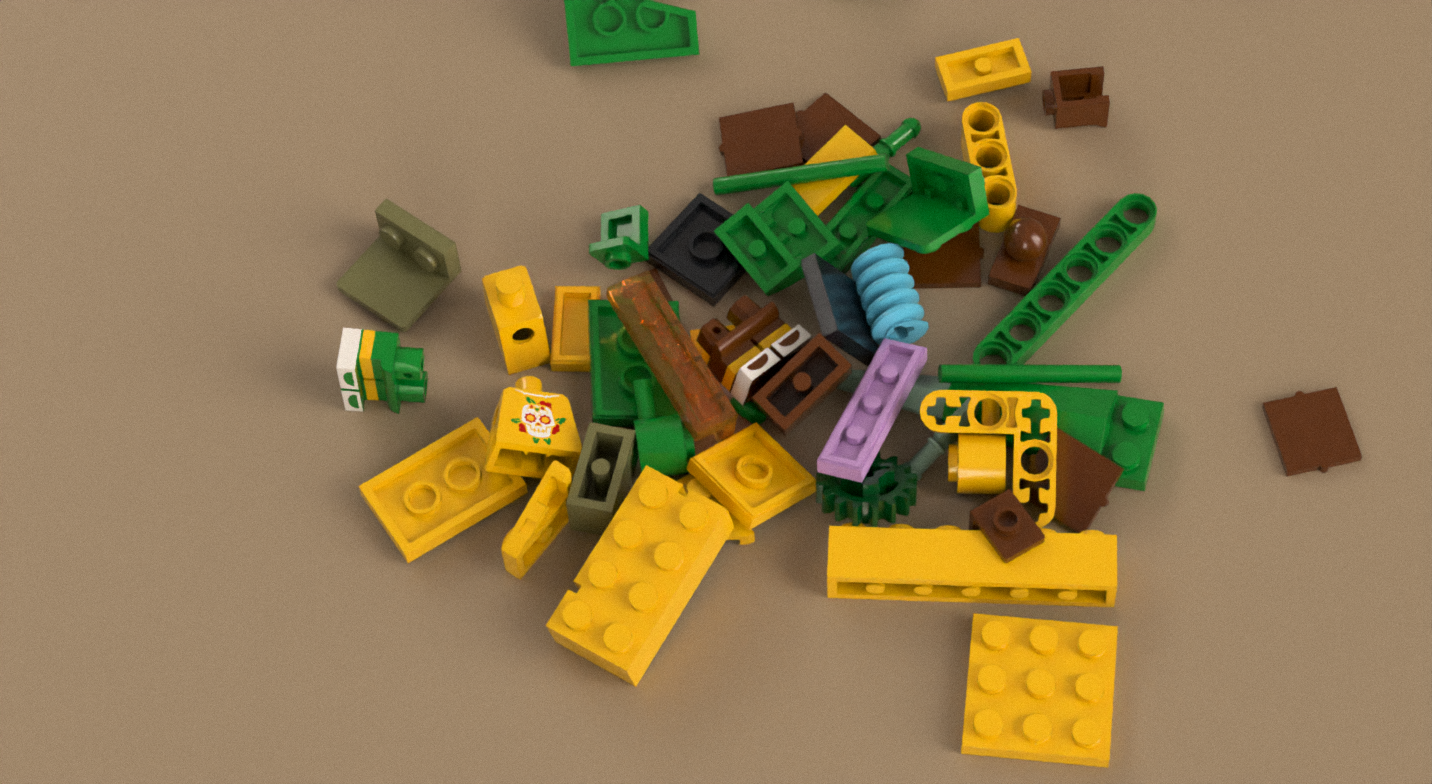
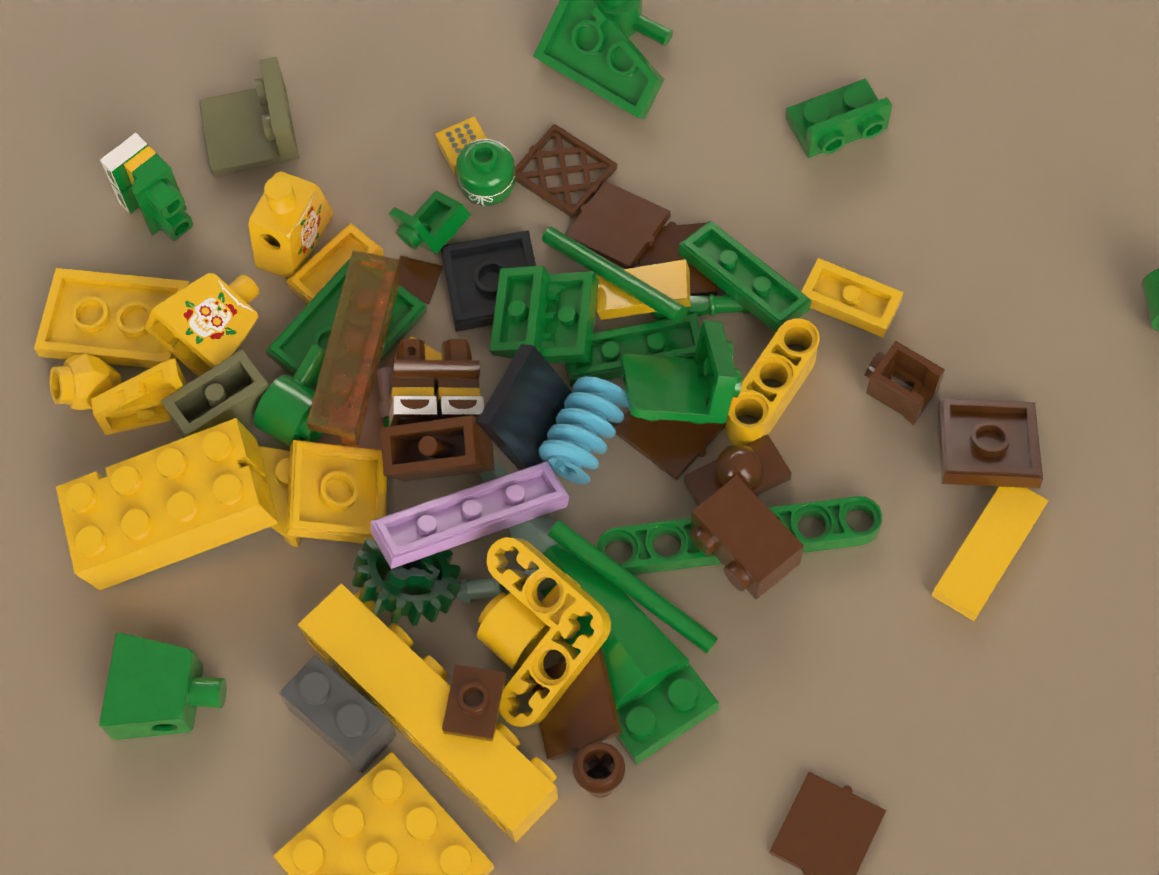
camera: 40 degrees right, 5 degrees up
none -> yellow rock [49,354,122,410]
none -> green torso [99,633,227,740]
none -> dark grey brick [279,655,397,773]
none -> yellow tile [435,116,487,175]
none -> green head [456,139,516,206]
none -> reddish brown window [515,124,617,218]
none -> reddish brown cone [573,742,625,798]
none -> green tile [678,220,812,333]
none -> reddish brown brick [690,475,804,600]
none -> yellow tile [931,487,1049,621]
none -> reddish brown tile [937,398,1043,488]

